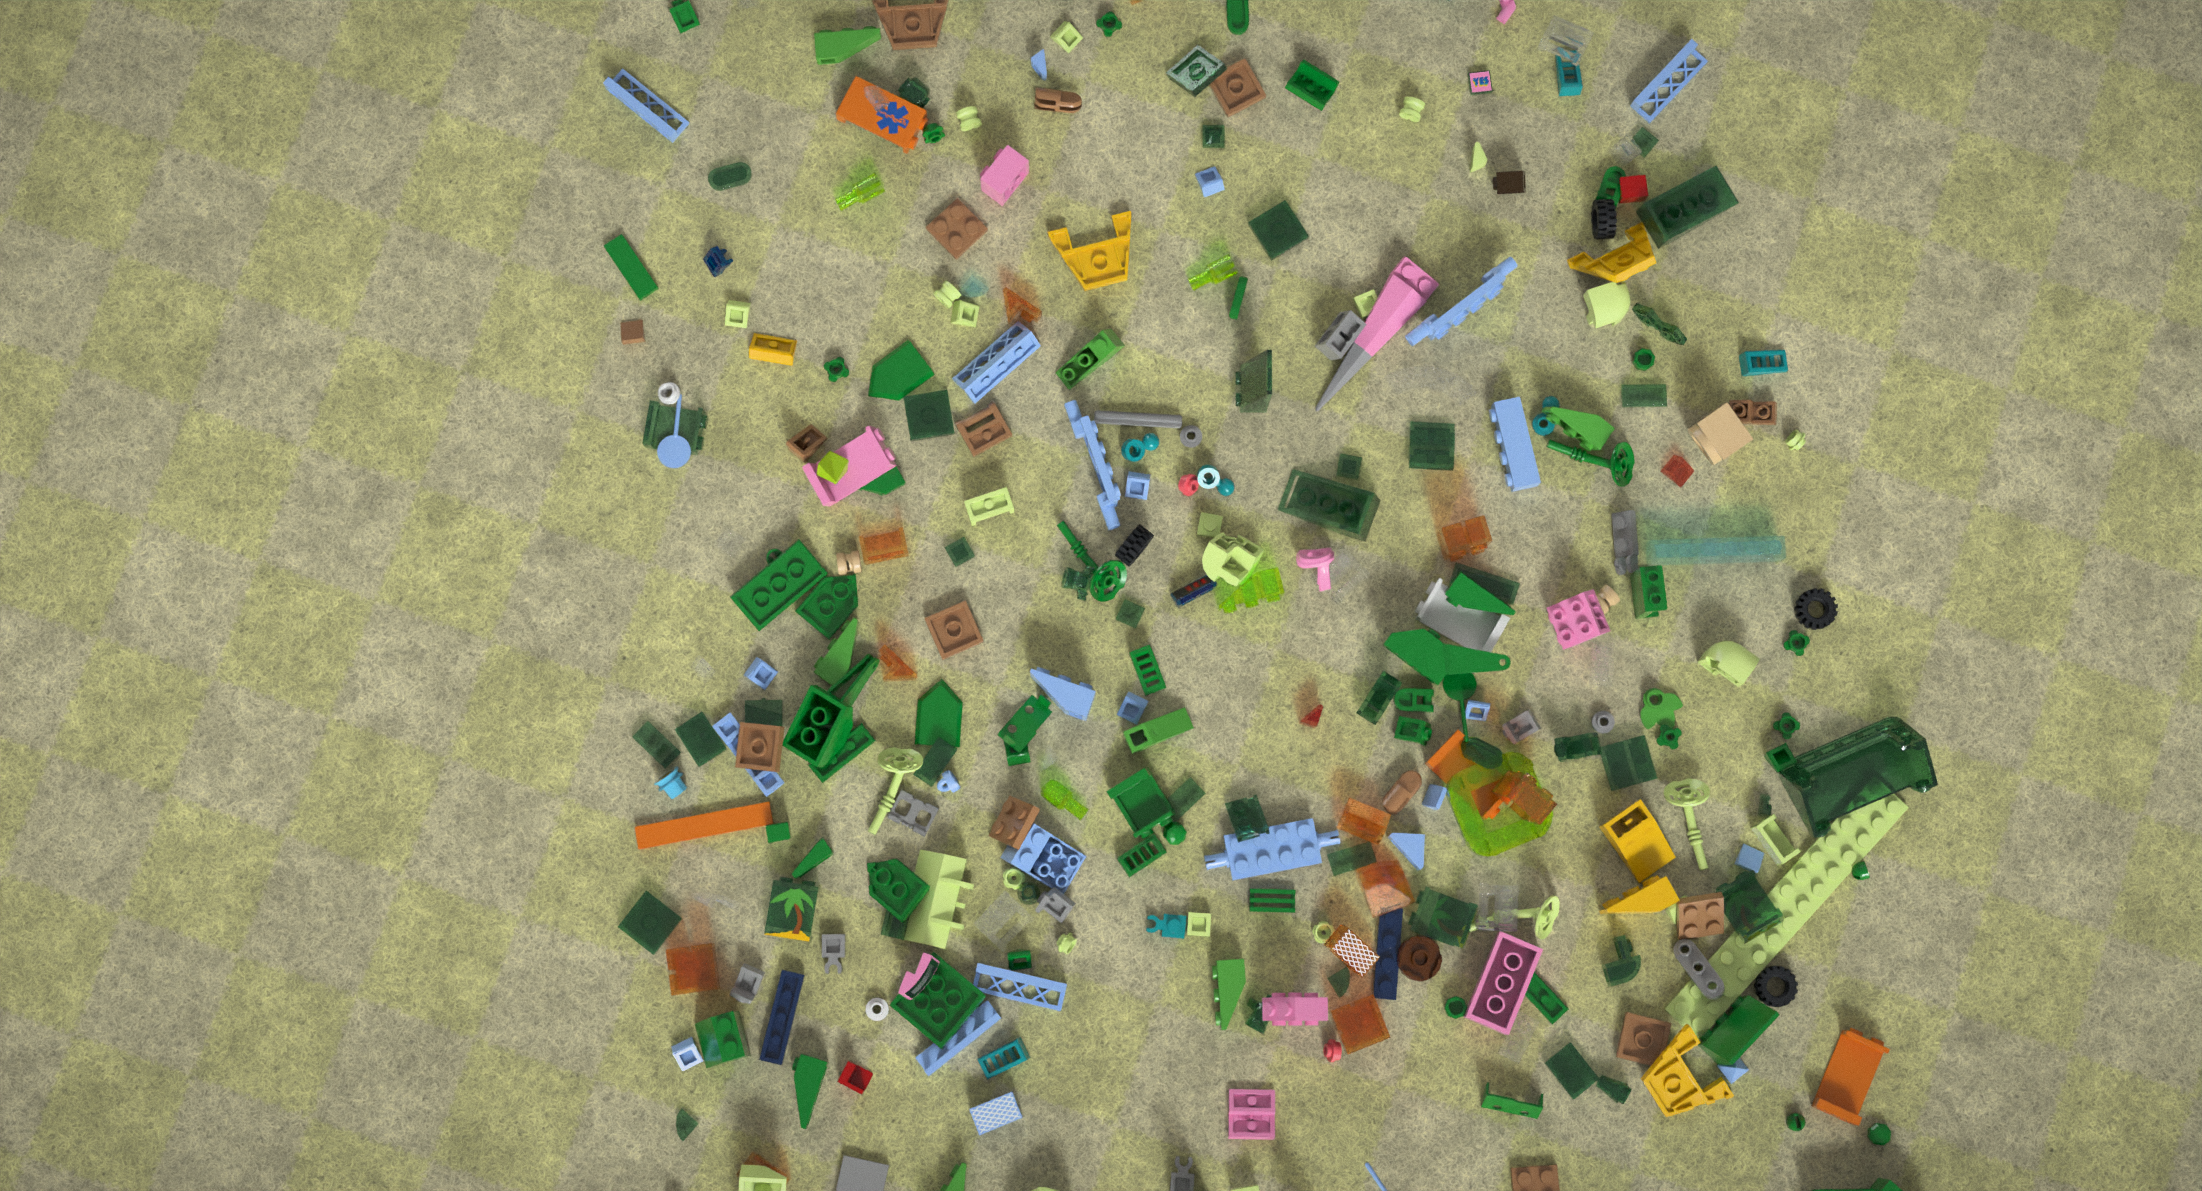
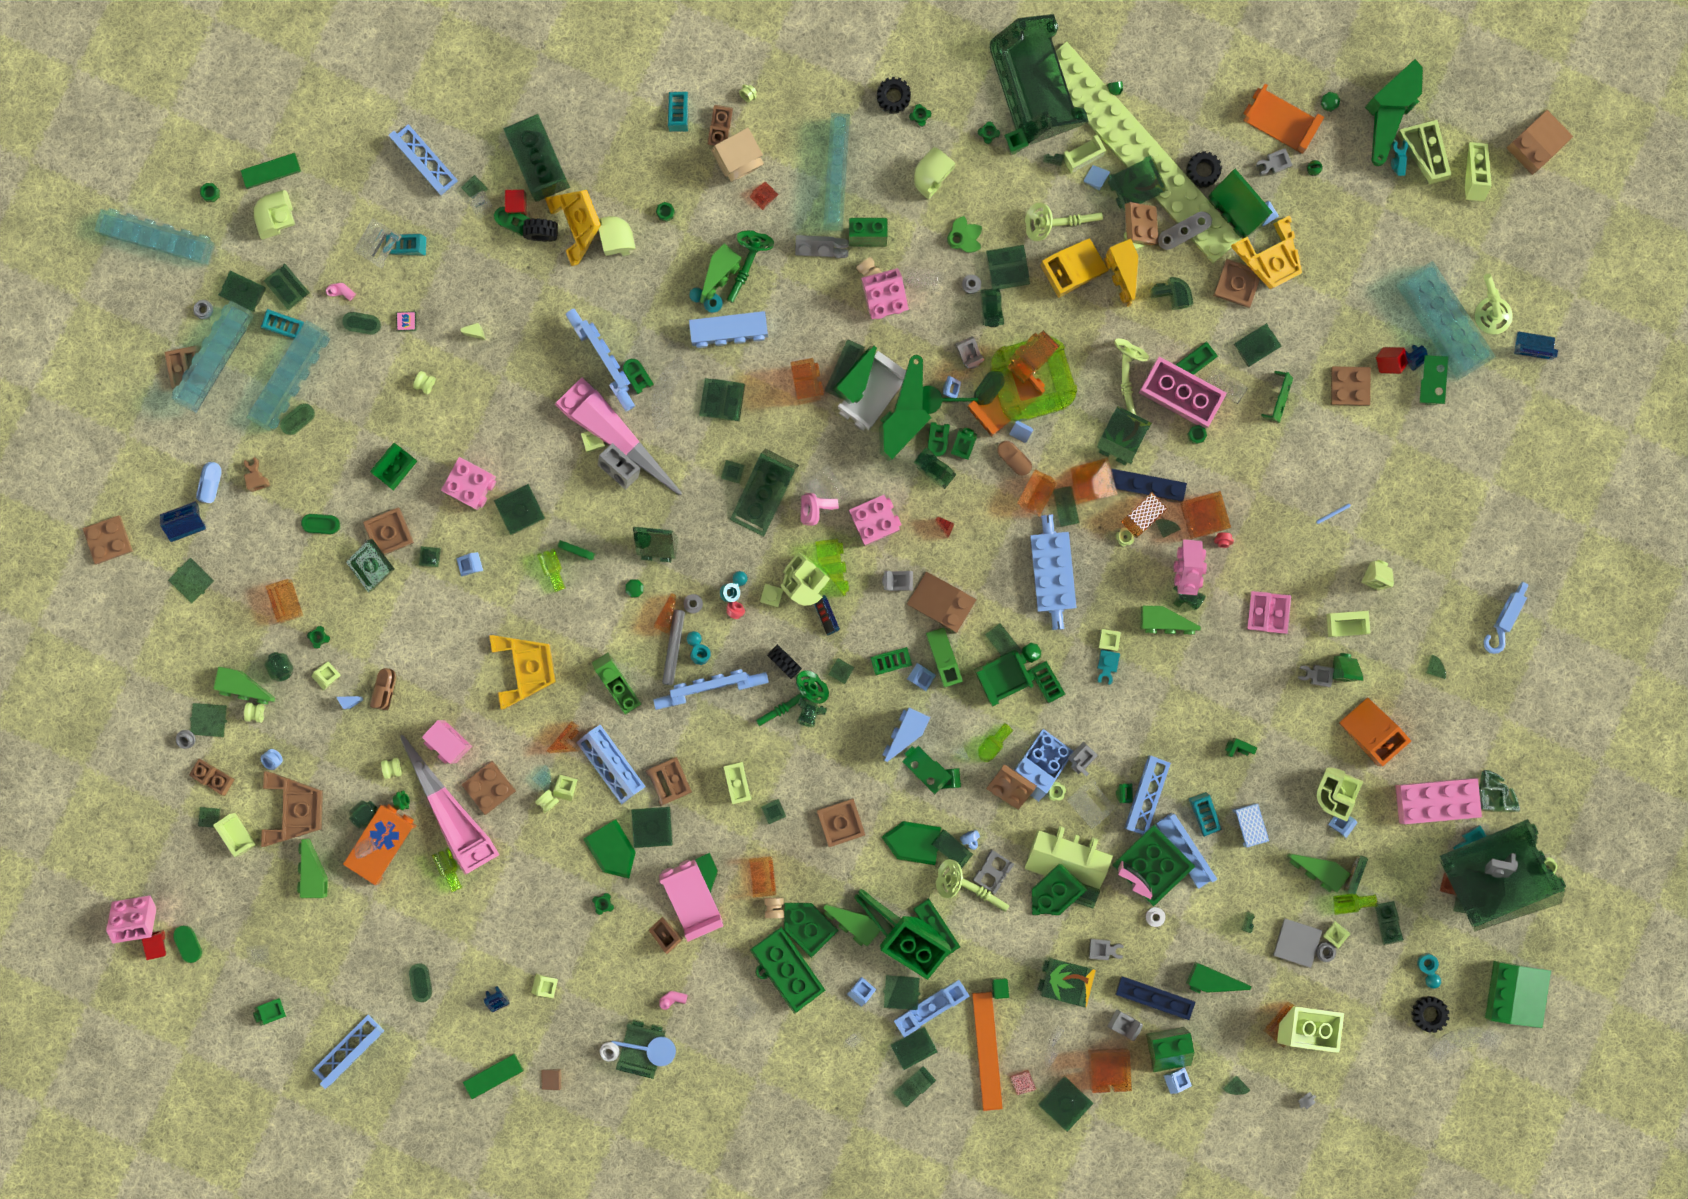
camera: 80 degrees left, 5 degrees up
medium azure piece [654,766,687,799] -> none
medium nougat plate [735,722,785,772] -> none
yellow slope [749,333,797,366] -> none
green slope [792,837,834,879] -> none
lime slope [817,450,849,484] -> none
red panel [837,1061,873,1094] -> none
clear orange slope [879,644,918,682] -> none
clear green cone [1017,882,1040,905] -> none
yellowish green plate [1056,933,1077,954] -> none
light blue slope [1125,471,1150,500] -> none
clear green plate [1225,795,1270,842] -> none
green tile [1249,889,1296,913] -> none
light blue slope [1388,833,1425,871] -> none
reddish brown tile [1397,935,1442,982] -> none
clear plate [1475,883,1519,932] -> none
dark brown brick [1493,171,1526,194] -> none
clear green cone [1595,1074,1632,1104] -> none
clear green tile [1621,384,1667,408] -> none
clear green tile [1632,303,1687,345] -> none
green plate [1656,724,1682,750] -> none
none -> clear green tile [342,312,381,335]
none -> bright pink plate [400,735,499,875]
none -> bright pink brick [441,457,496,510]
none -> green plate [623,358,654,394]
none -> green tile [625,579,644,598]
none -> clear orange slope [654,593,677,634]
none -> bright pink arm [659,991,688,1010]
none -> bright pink brick [849,495,901,547]
none -> light grey bracket [882,571,913,591]
none -> medium nougat slope [907,572,976,633]
none -> clear red slope [1011,1070,1036,1095]
none -> green bracket [1225,738,1257,757]
none -> clear green tile [1241,912,1255,933]
none -> light grey plate [1256,148,1293,176]

